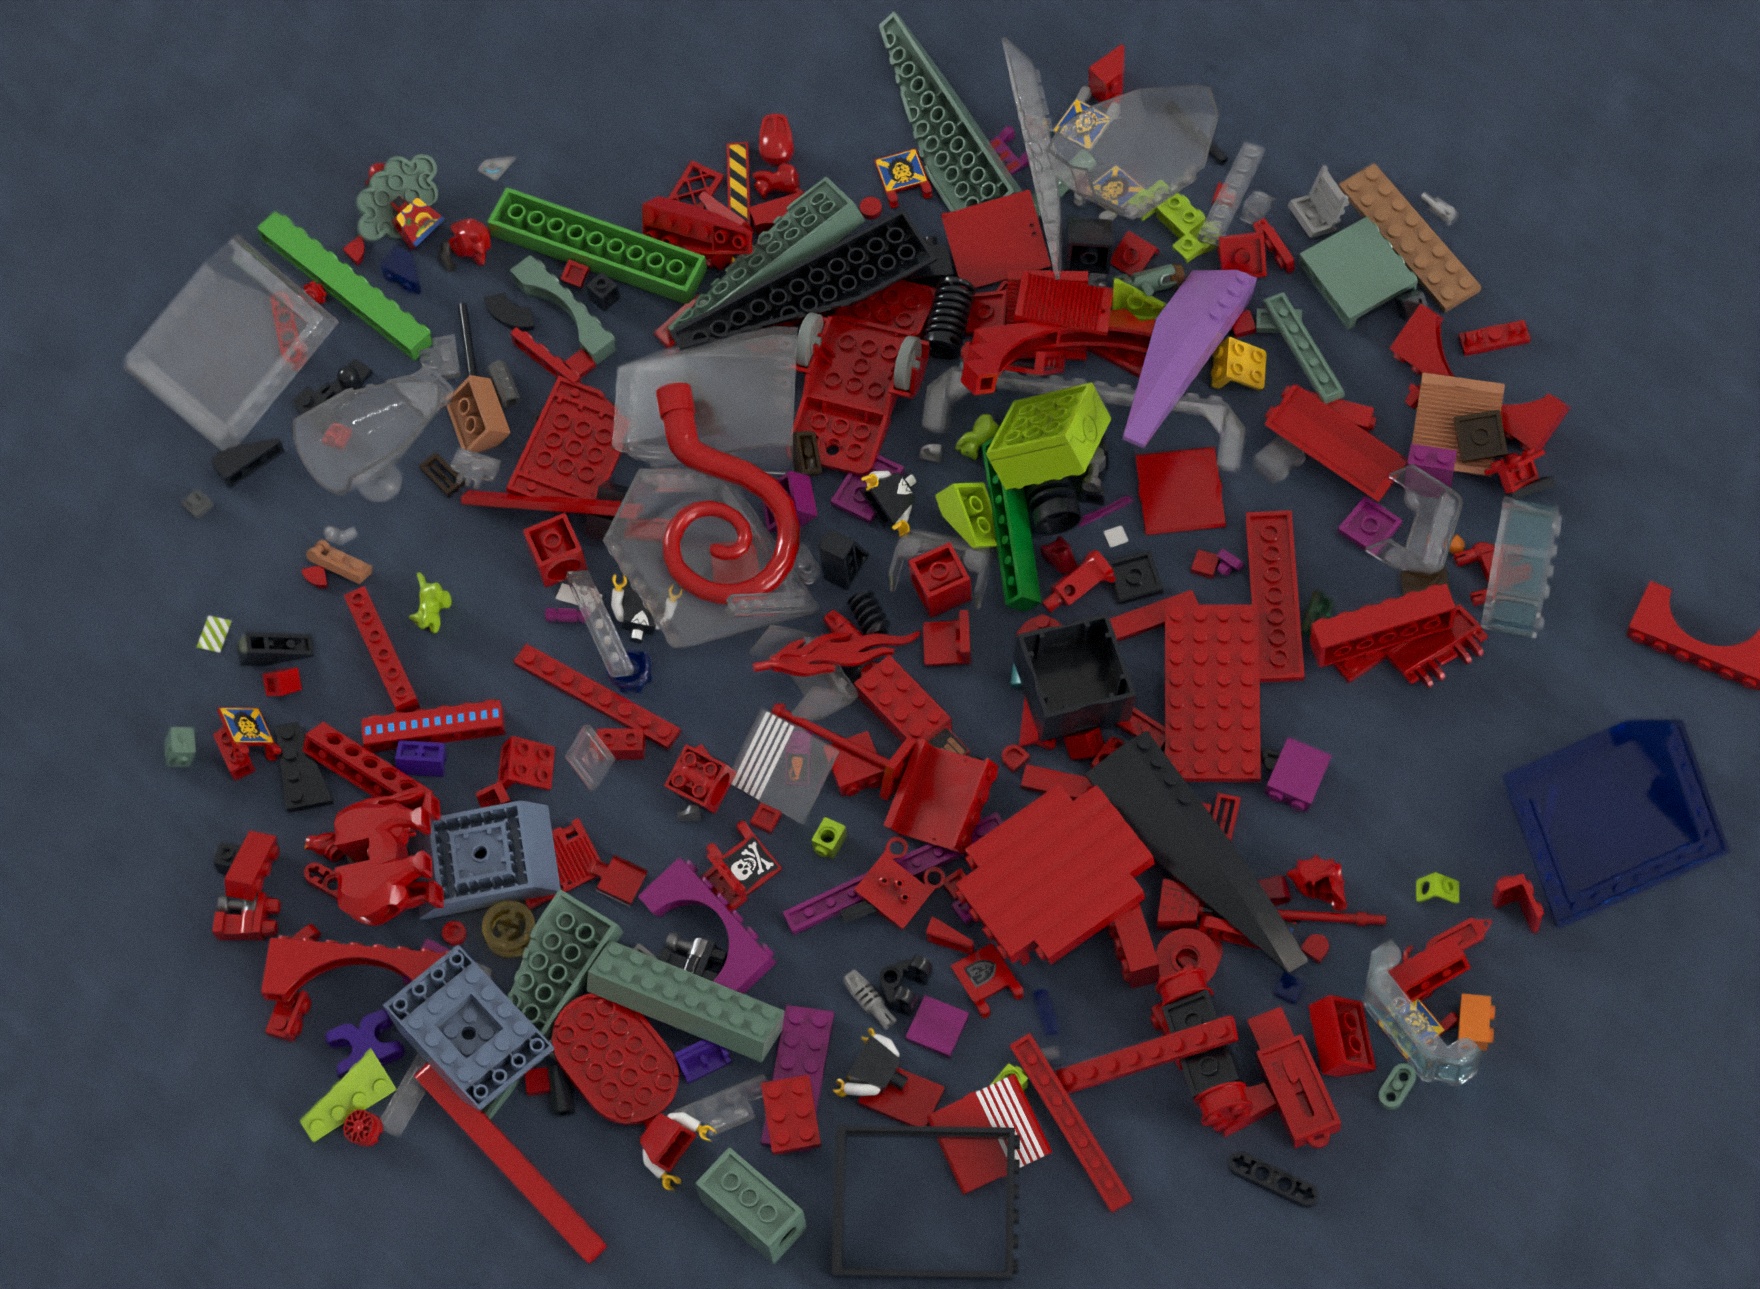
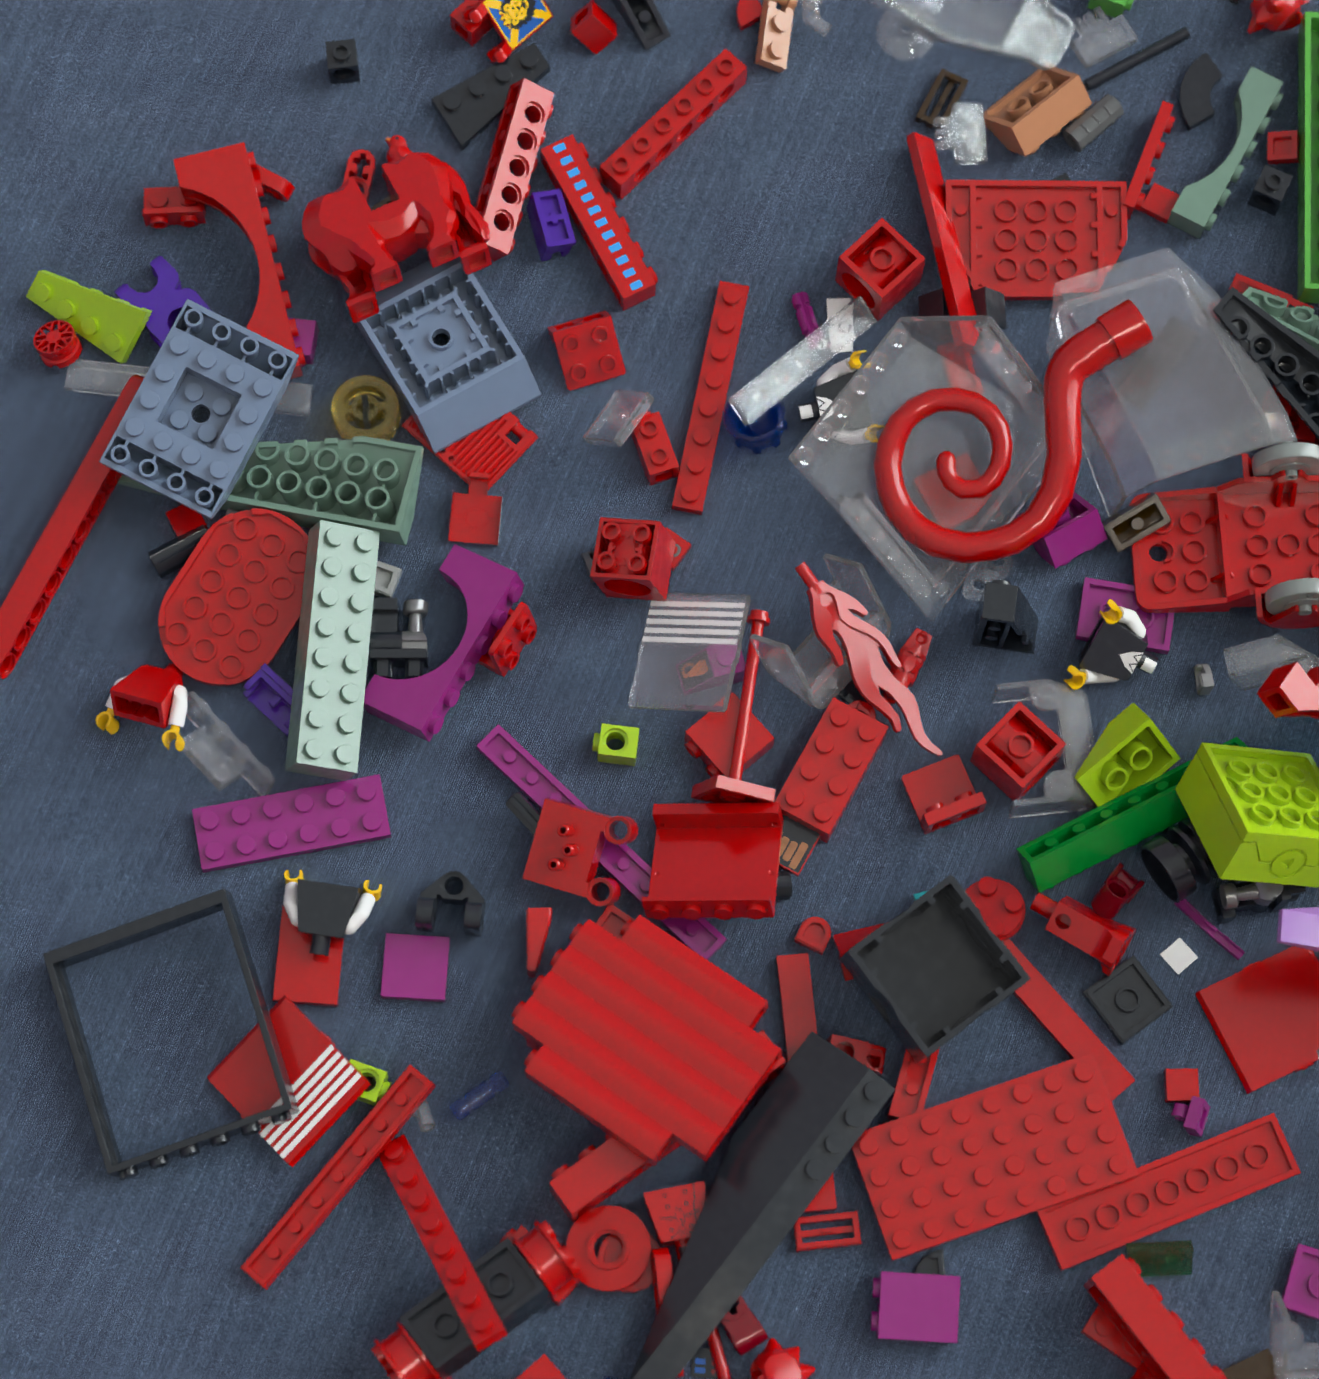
camera: 60 degrees right, 10 degrees up
red hips [212,892,281,941] -> none
red brick [224,830,280,901] -> none
lime animal [409,572,452,634] -> none
red tile [442,921,467,946] -> none
red panel [475,781,511,808] -> none
sand green piece [695,1147,807,1265] -> none
flag [706,820,782,897] -> none
red tile [750,803,782,834] -> none
red plate [761,1074,822,1155] -> none
light grey hinge [843,970,897,1030] -> none
black piece [847,590,891,635] -> none
red flag [950,943,1024,1019] -> none
lime animal [955,414,1000,461] -> none
red panel [1064,727,1104,760] -> none

